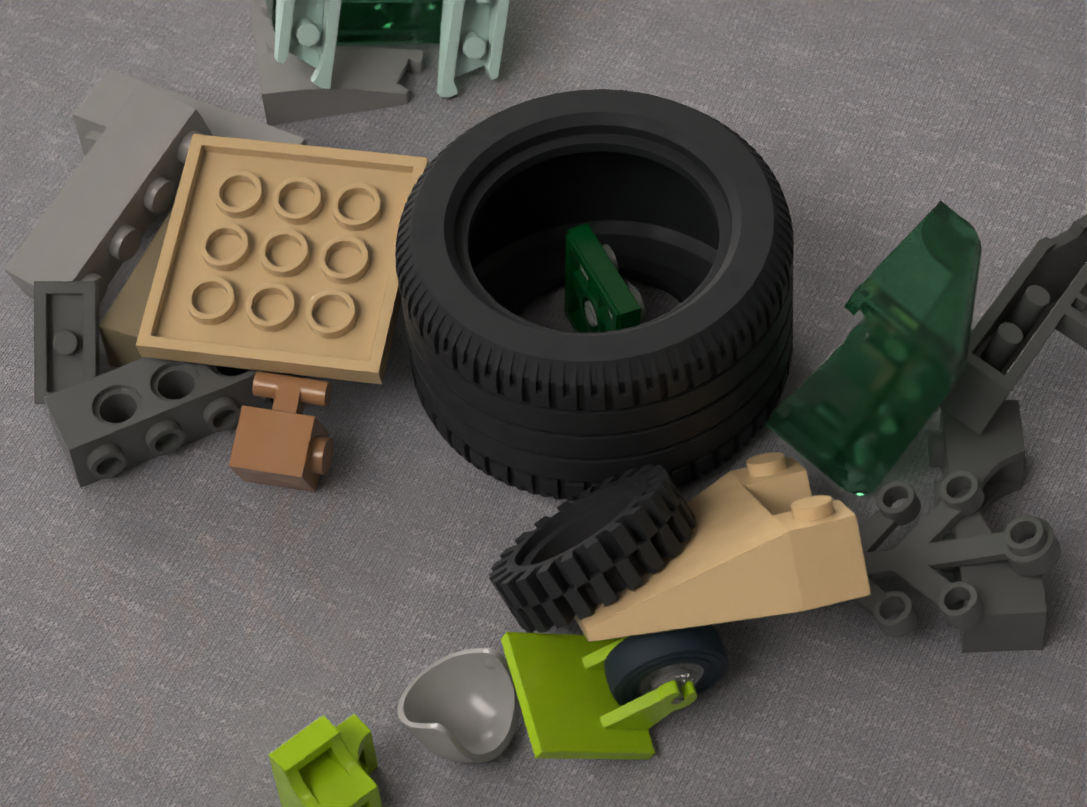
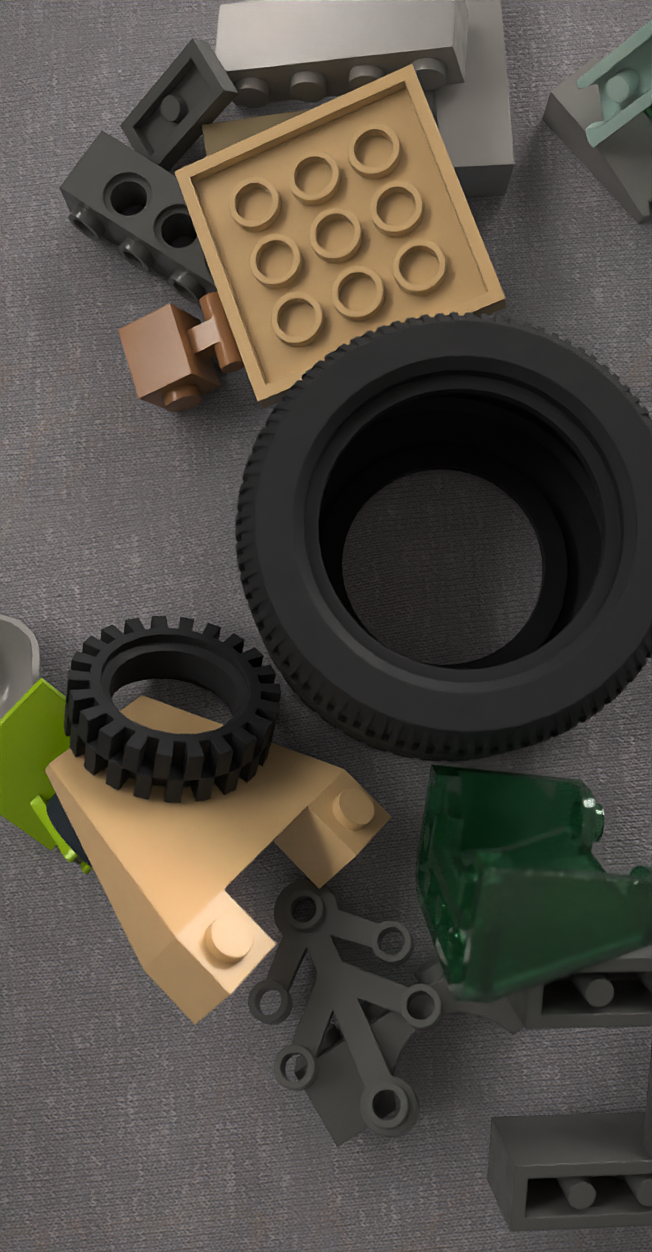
camera: 55 degrees right, 30 degrees up
dark green piece [564,223,646,333] -> none

